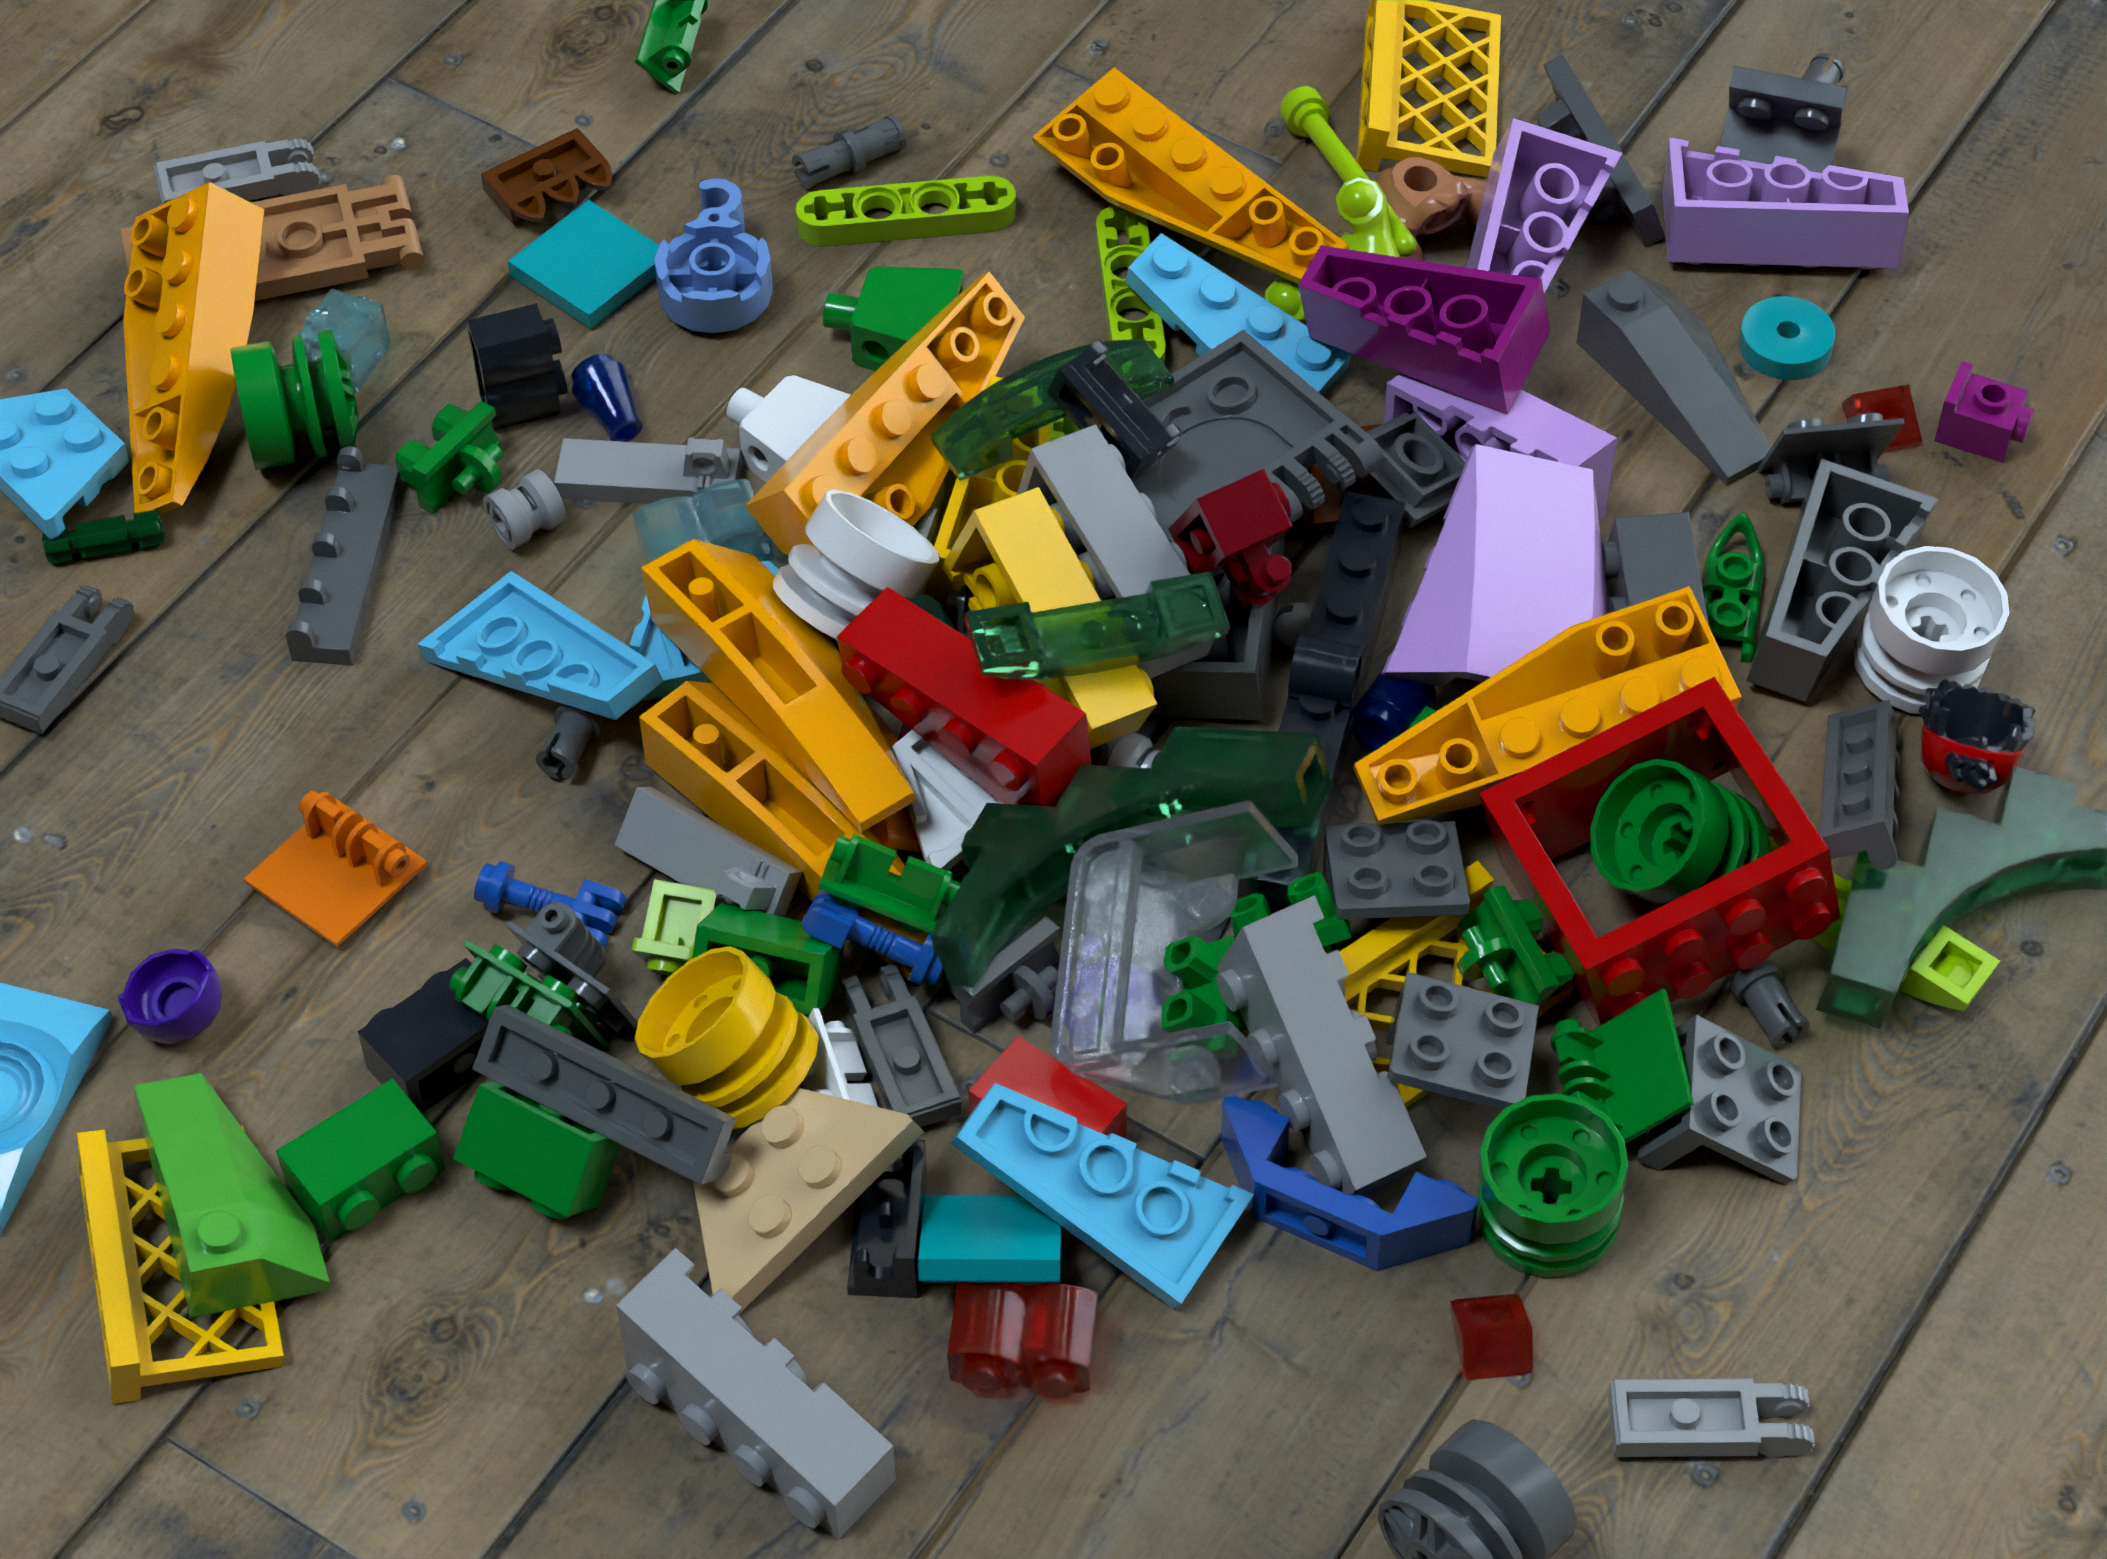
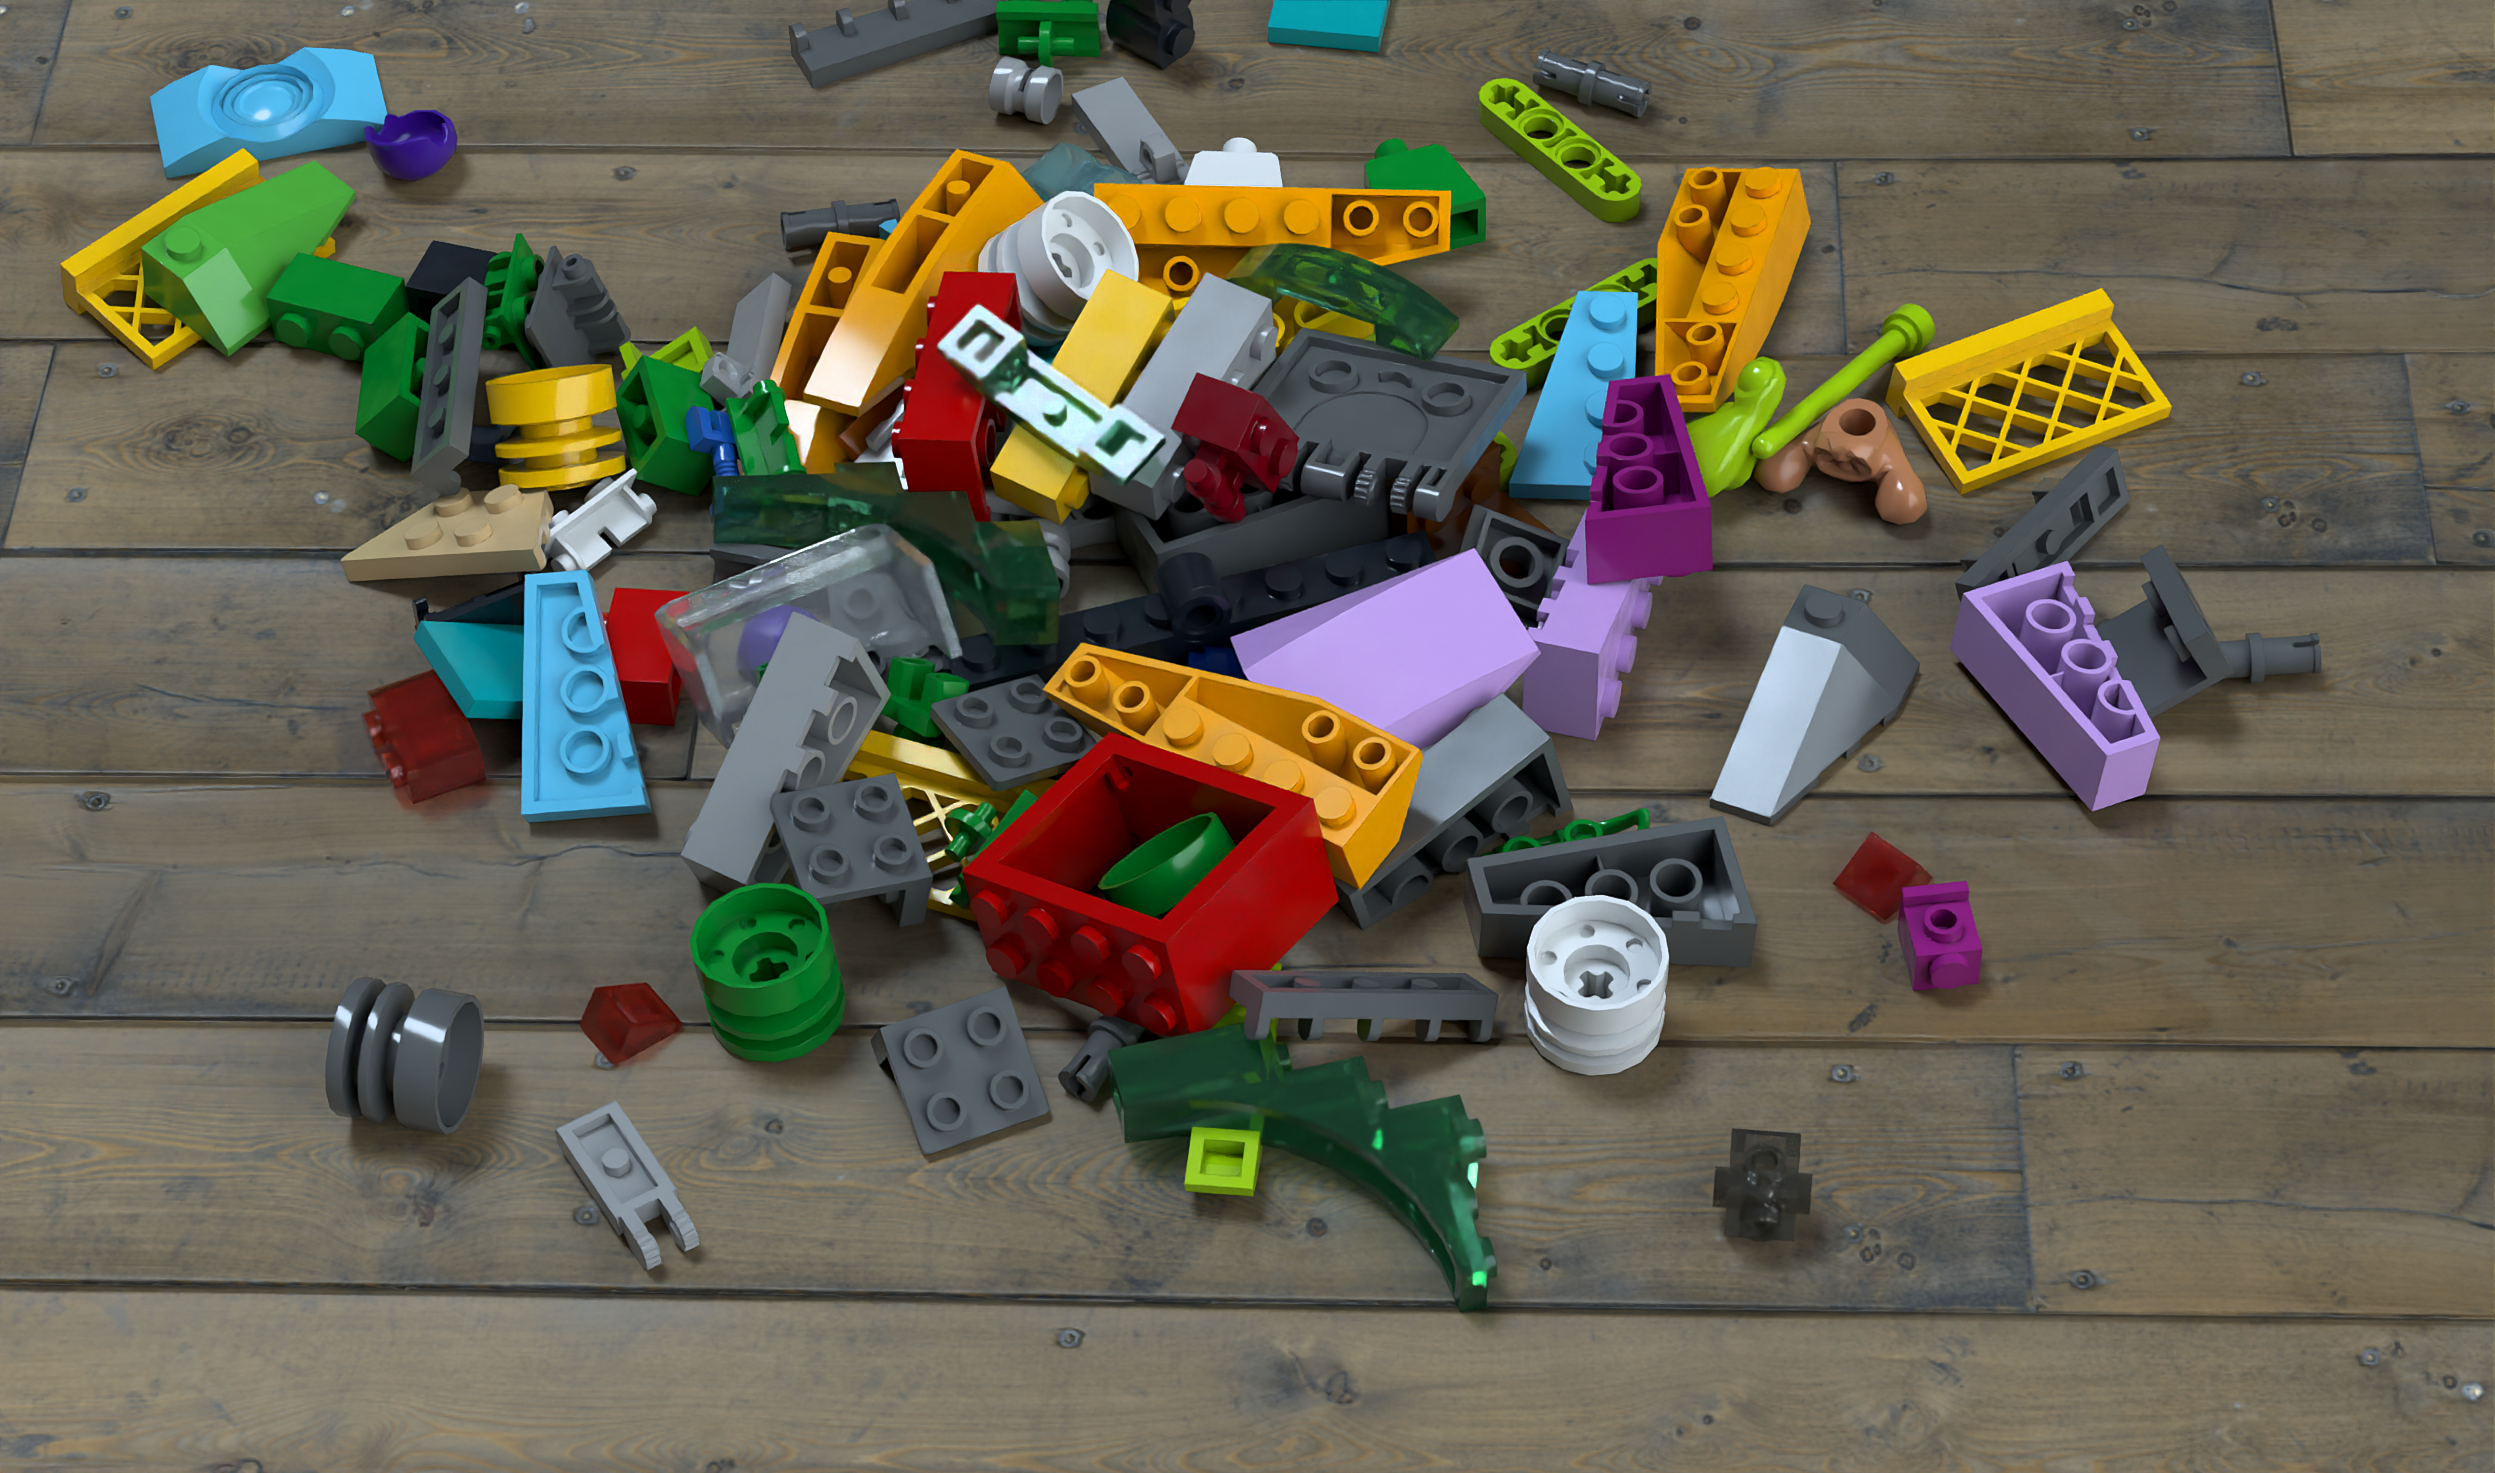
camera: 60 degrees right, 5 degrees down
orange hinge [243,791,428,947] -> none
medium azure wing [417,571,663,720] -> none
blue hinge [474,861,627,949] -> none
clear blue cone [571,354,643,442] -> none
light grey wedge [616,1247,896,1540] -> none
medium blue piece [654,178,773,333] -> none
dark grey hinge [841,963,962,1127] -> none
black hinge [1046,340,1182,481] -> none
blue slope [1220,1092,1479,1271] -> none
lavender wedge [1467,118,1622,293] -> none
green hinge [1550,988,1694,1144] -> none
teal piece [1739,296,1835,380] -> none
dark grey hinge [1758,413,1905,504] -> none
black hair [1919,679,2036,797] -> none

